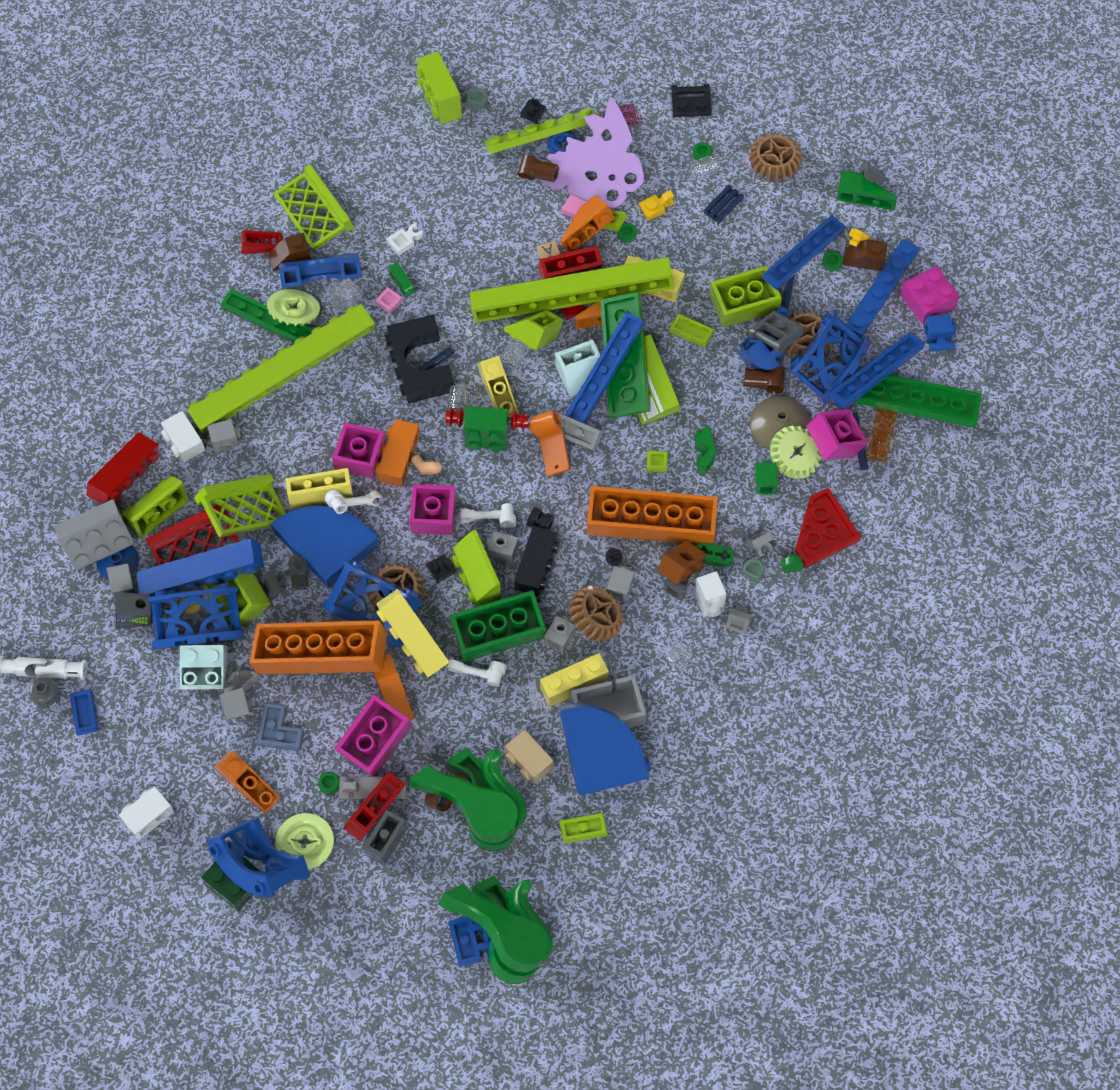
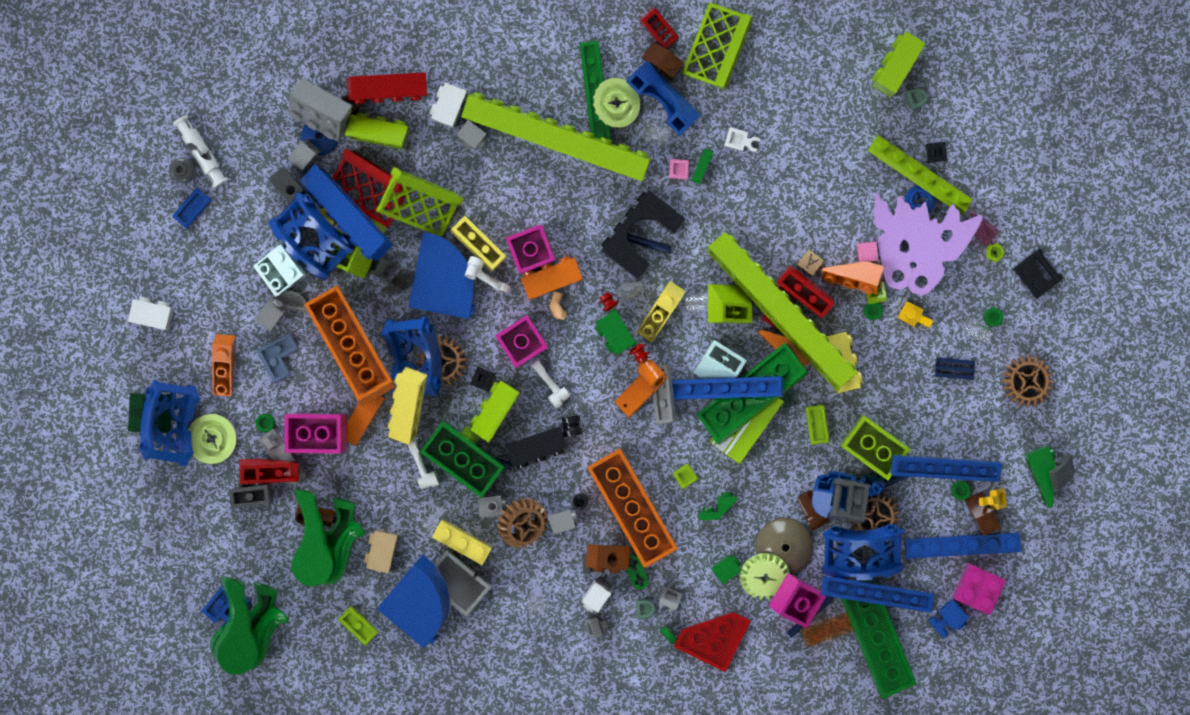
camera: 50 degrees right, 25 degrees up
light grey brick [485,531,519,564] -> none
reddish brown piece [517,155,559,182] -> none
none -> lime plate [986,243,1004,262]

